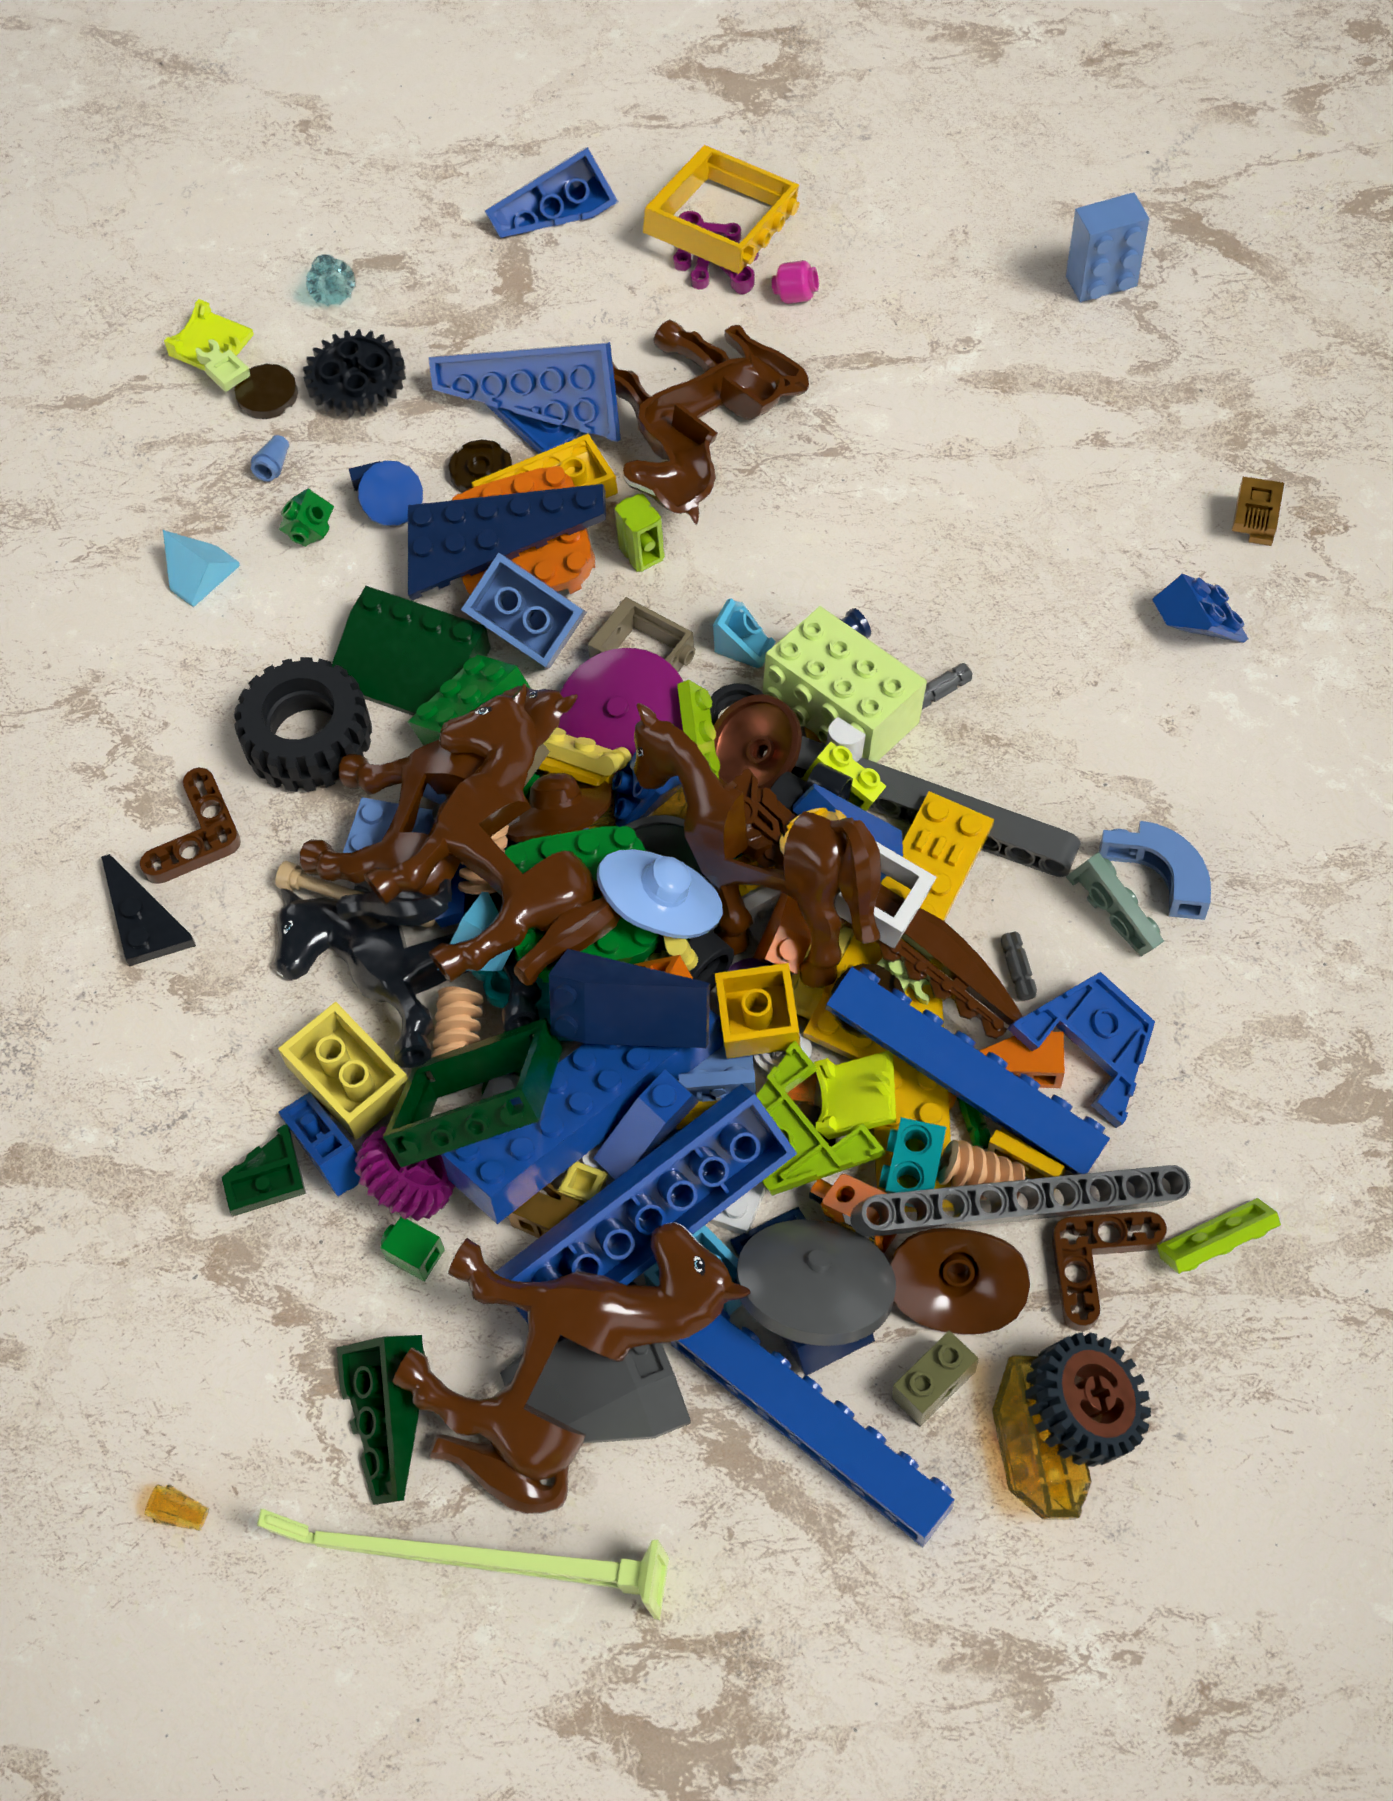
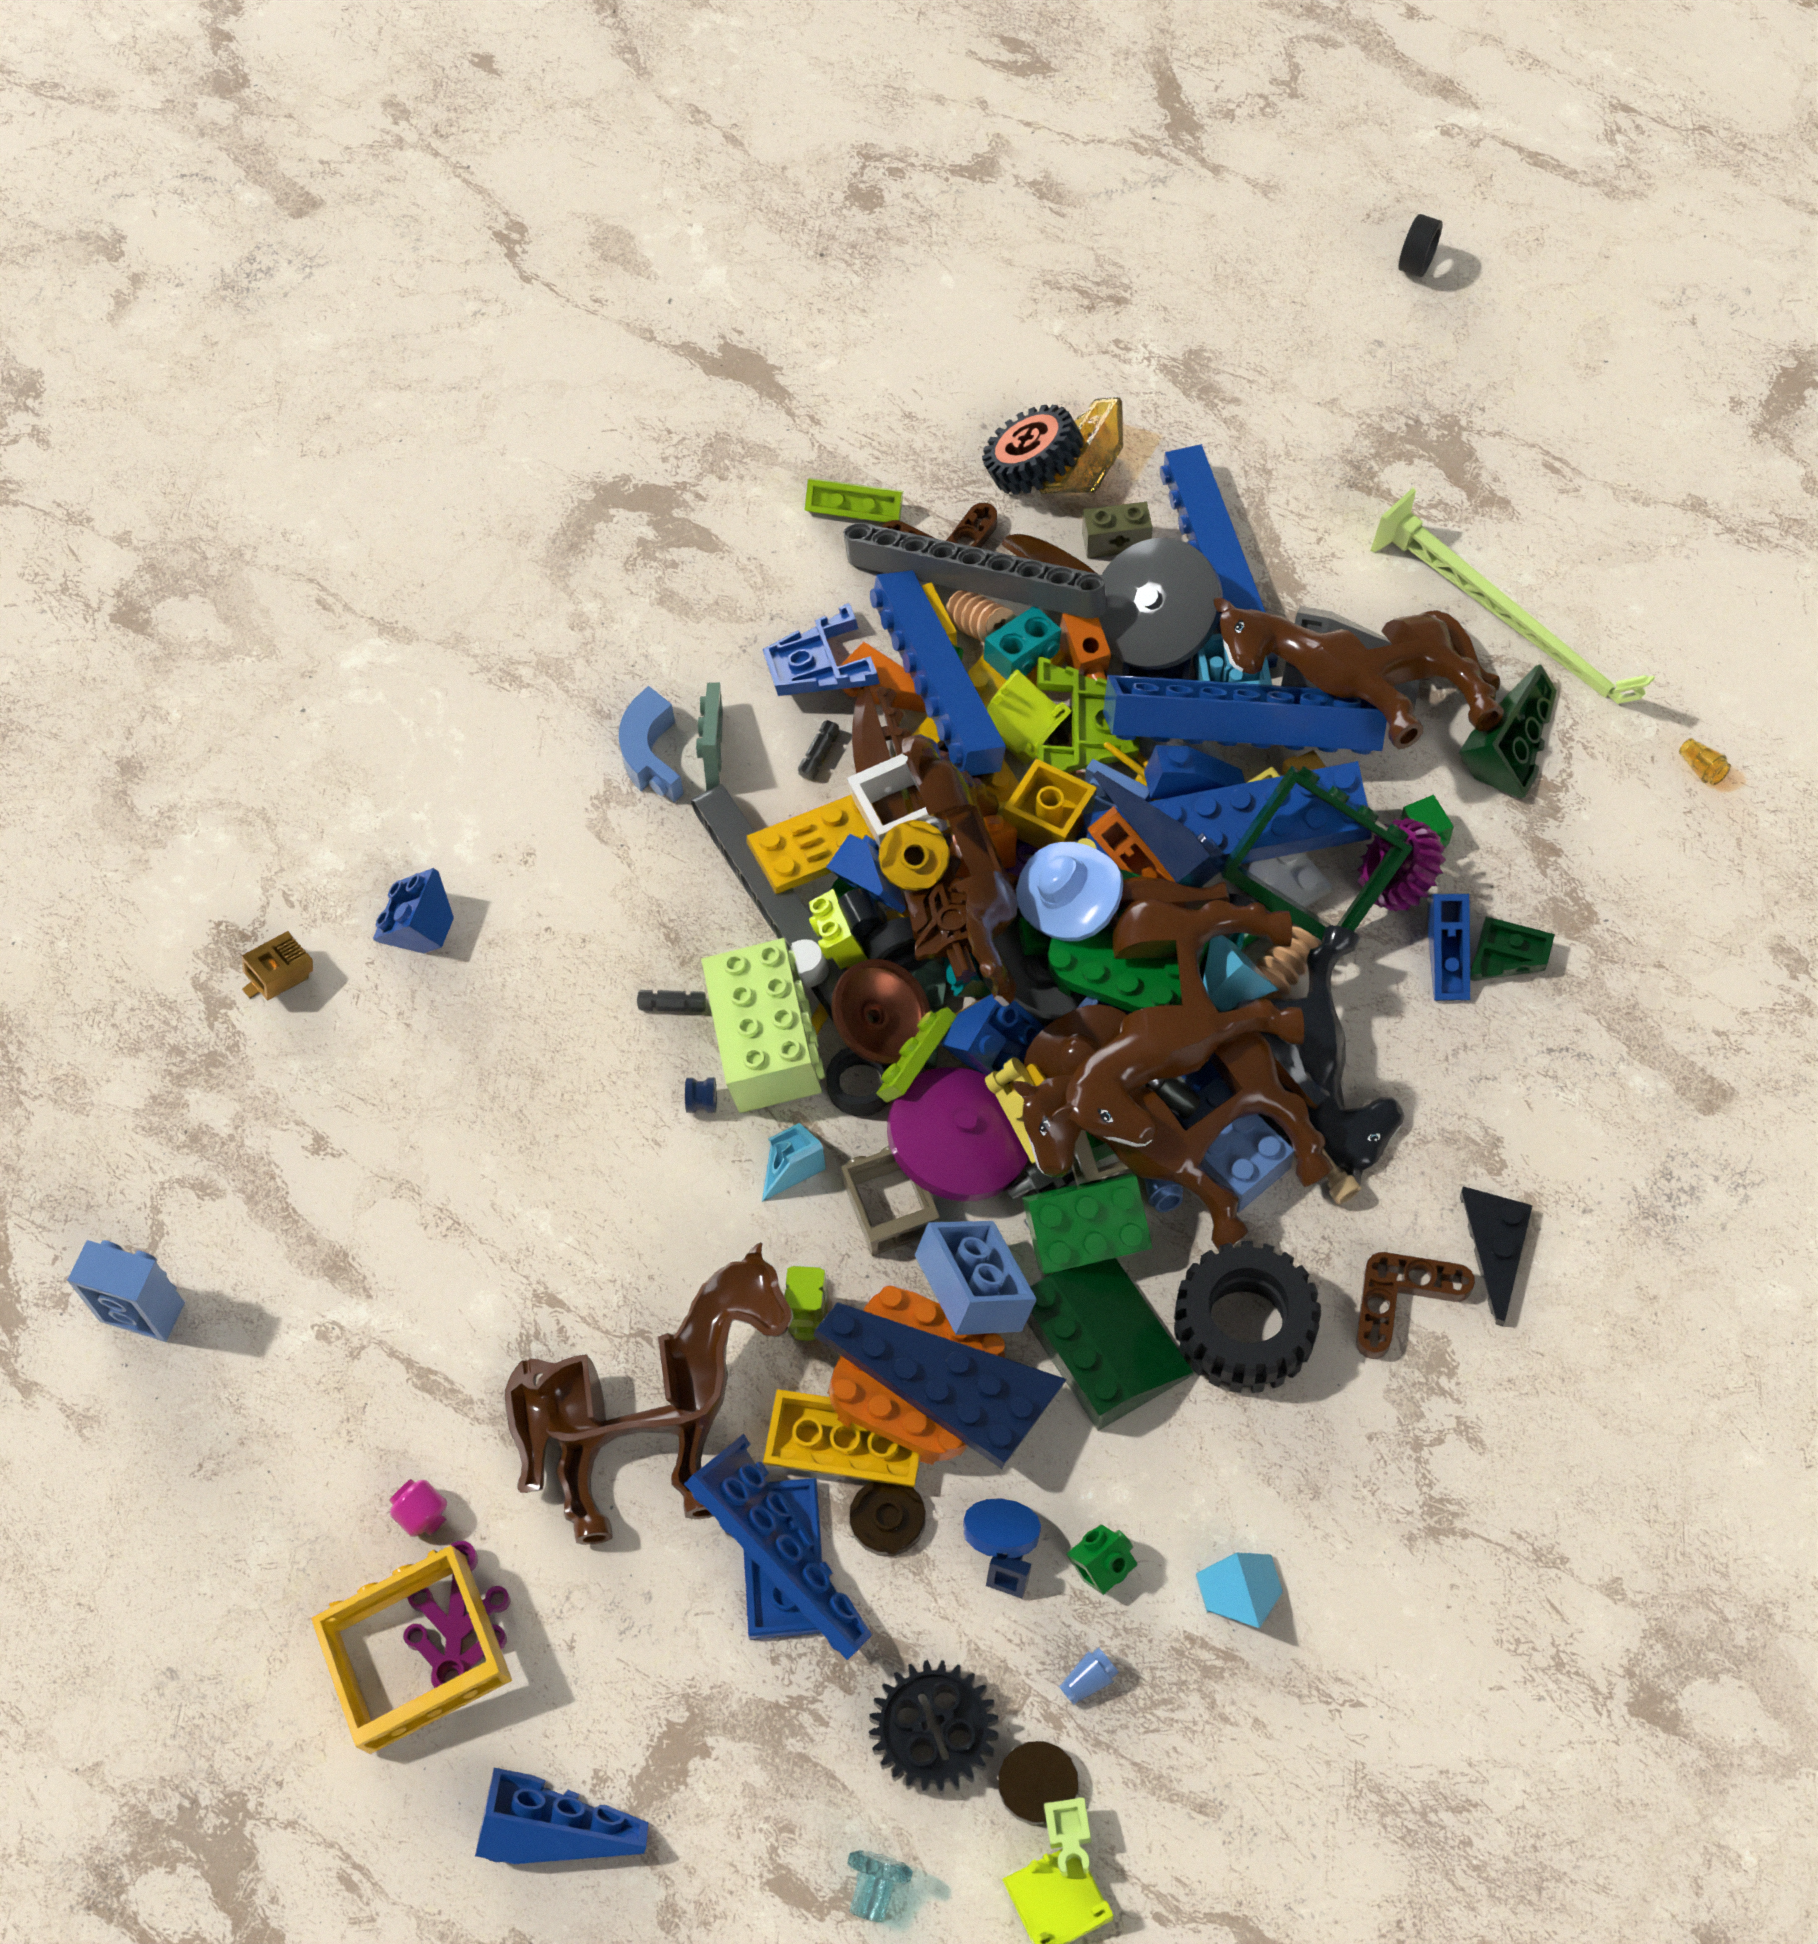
camera: 145 degrees left, 0 degrees up
light yellow brick [278,1002,408,1140] -> none

